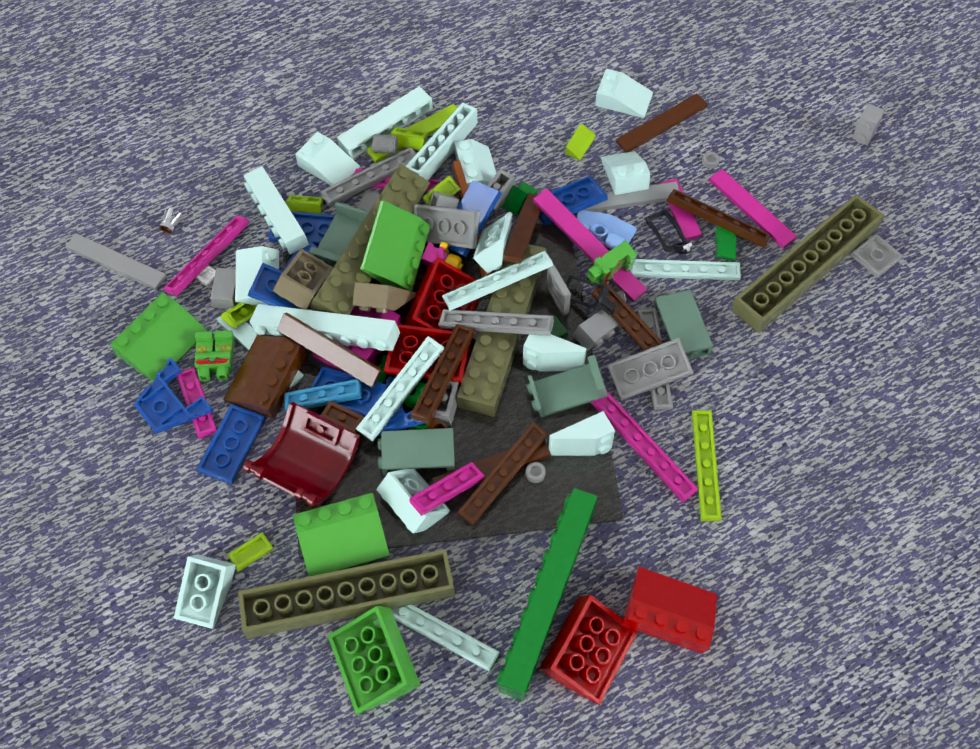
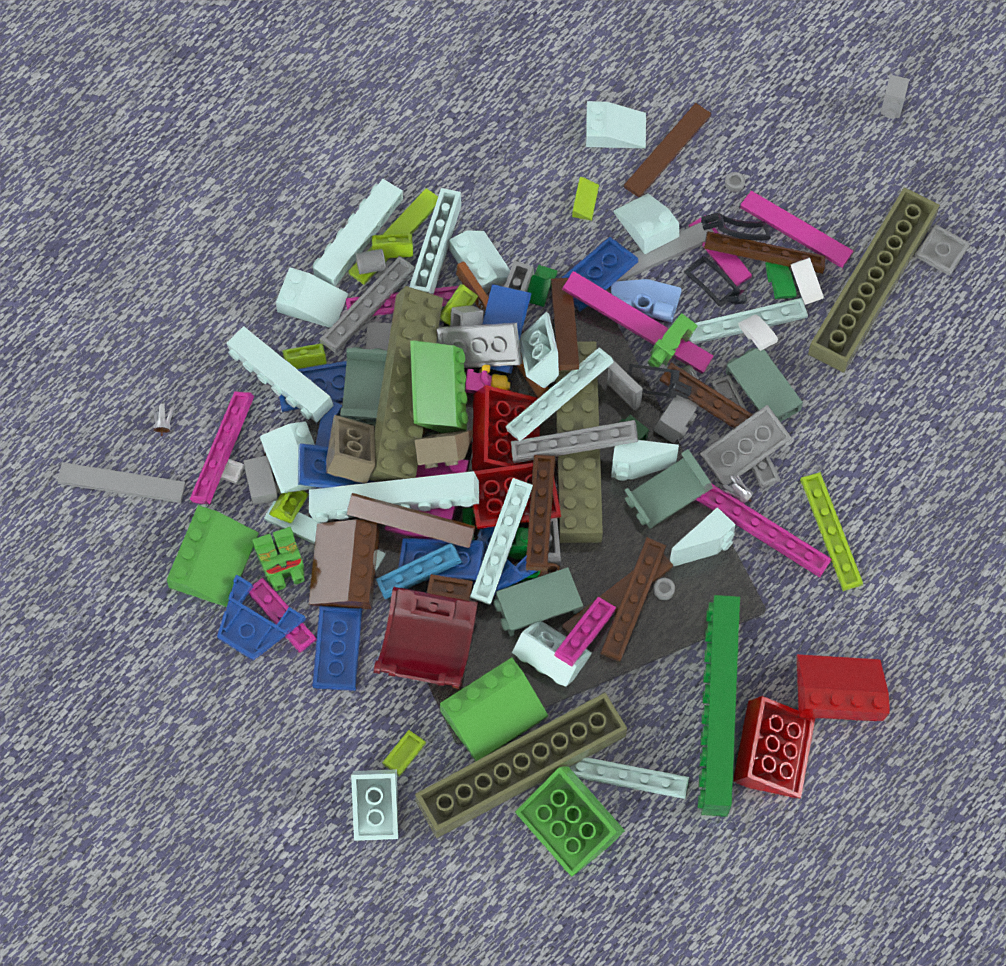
camera: 20 degrees left, 5 degrees up
none -> black sword [701,213,771,241]
none -> flat silver piece [723,475,753,504]
none -> white slope [738,314,778,351]
none -> white slope [790,258,824,305]

